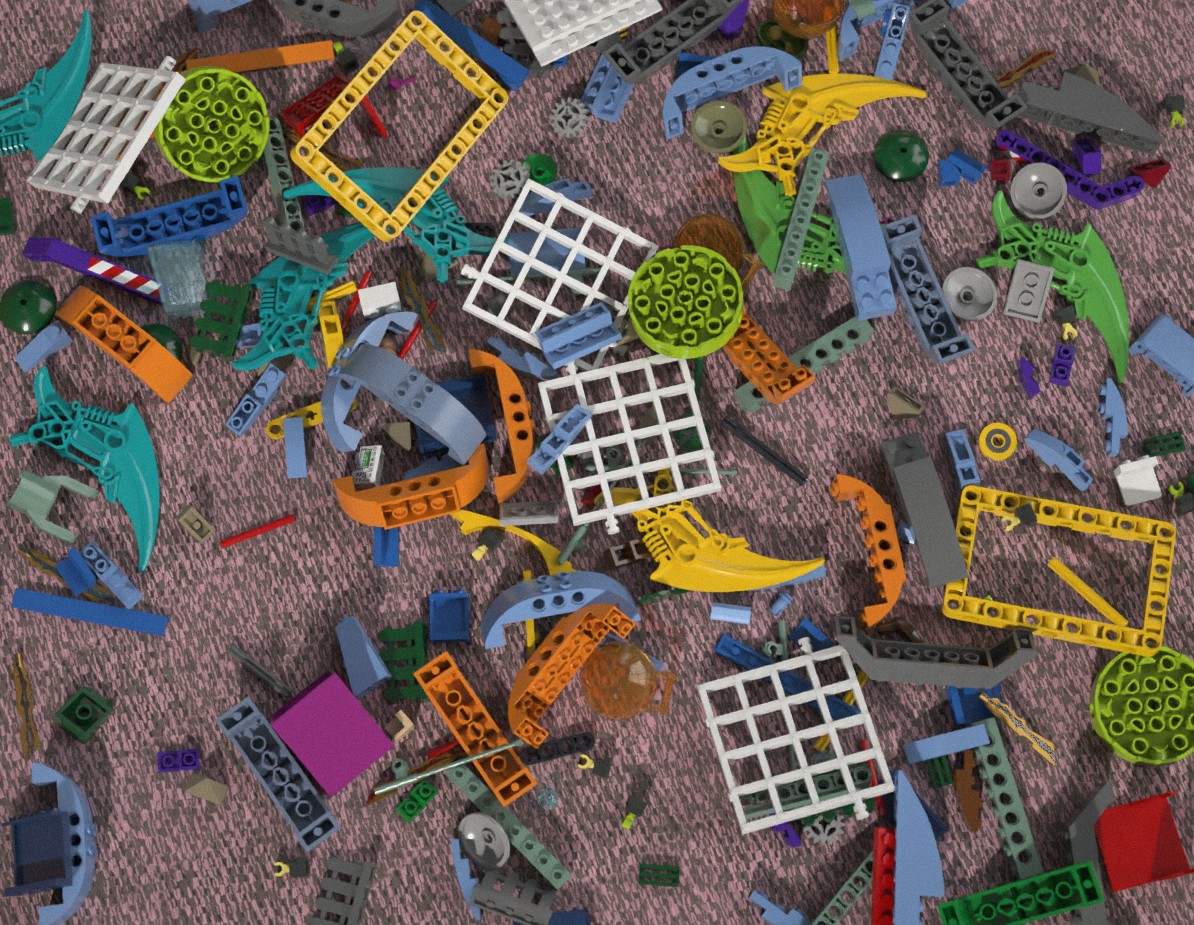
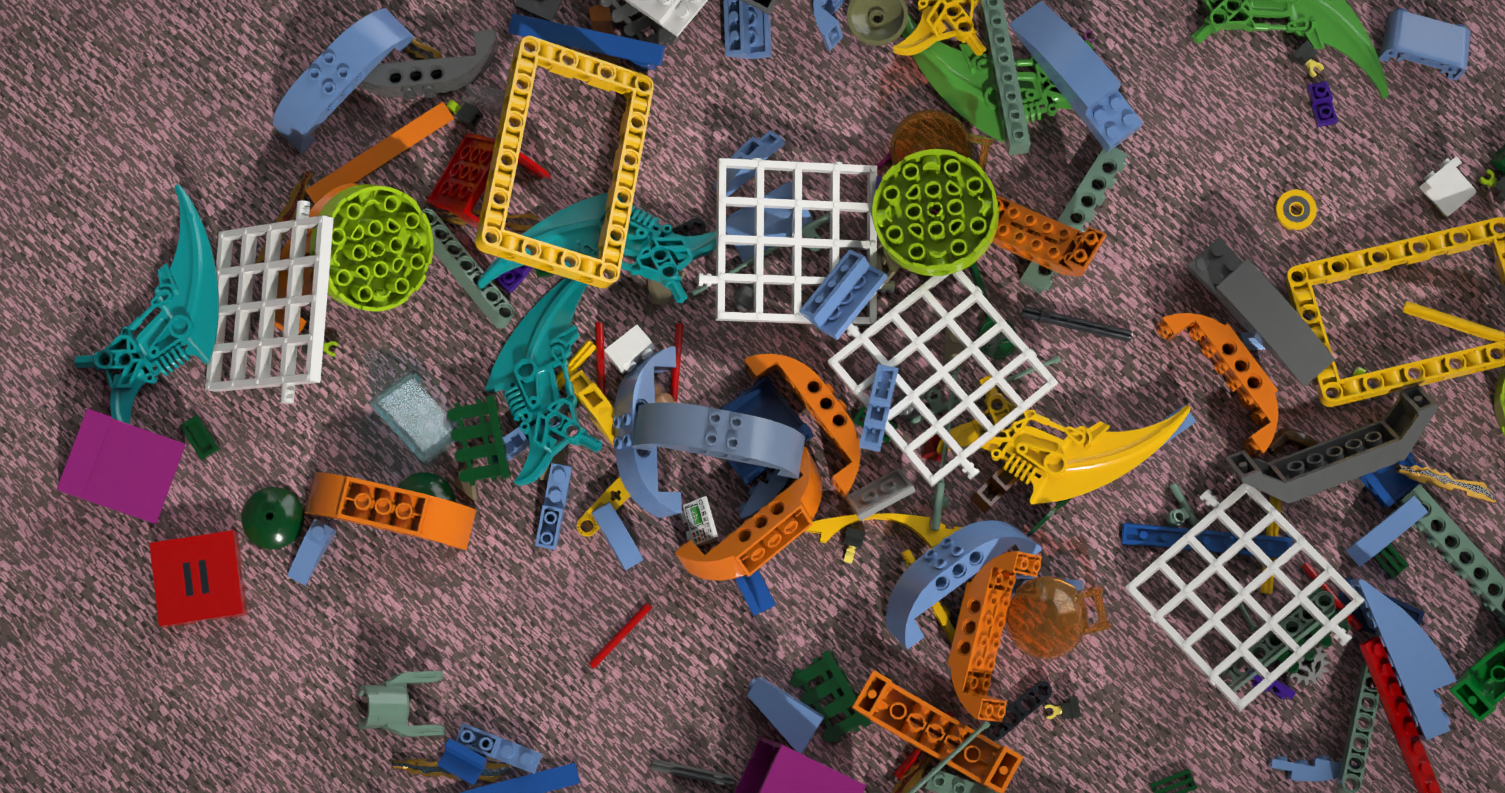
camera: 25 degrees left, 5 degrees up
teal piece [10,366,160,572] -> none
dark purple beam [22,237,172,306] -> none
blue slope [90,176,248,257] -> none
dark tan slope [175,504,216,544] -> none
dark grey fence [261,217,338,275] -> none
dark tan slope [380,422,413,455] -> none
tan panel [385,710,415,742] -> none
magenta hand [389,77,416,91] -> none
pearl gold sword [397,266,447,353] -> none
blue panel [429,590,470,643] -> none
medium blue slope [487,336,557,381] -> none
light grey gear [490,159,530,200] -> none
green dish [522,154,558,186] -> none
clear light blue tile [538,788,559,809] -> none
light grey gear [550,97,590,139] -> none
pearl dark grey piece [622,795,648,830] -> none
light blue axle [710,602,751,625] -> none
medium blue pin [768,592,793,617] -> none
blue panel [789,617,834,663] -> none
clear light blue tile [815,750,836,764] -> none
sand blue slope [881,214,975,364] -> none
dark tan slope [887,386,926,419] -> none
light grey dish [942,267,997,321] -> none
medium blue slope [945,429,980,492] -> none
reddish brown slope [953,750,982,833] -> none
pearl dark grey piece [1001,503,1038,531] -> none
light grey tile [1003,259,1055,323] -> none
dark purple slope [1017,357,1040,399] -> none
medium blue slope [1024,429,1093,492] -> none
medium blue slope [1098,378,1128,457] -> none
dark green tile [1142,431,1186,458] -> none

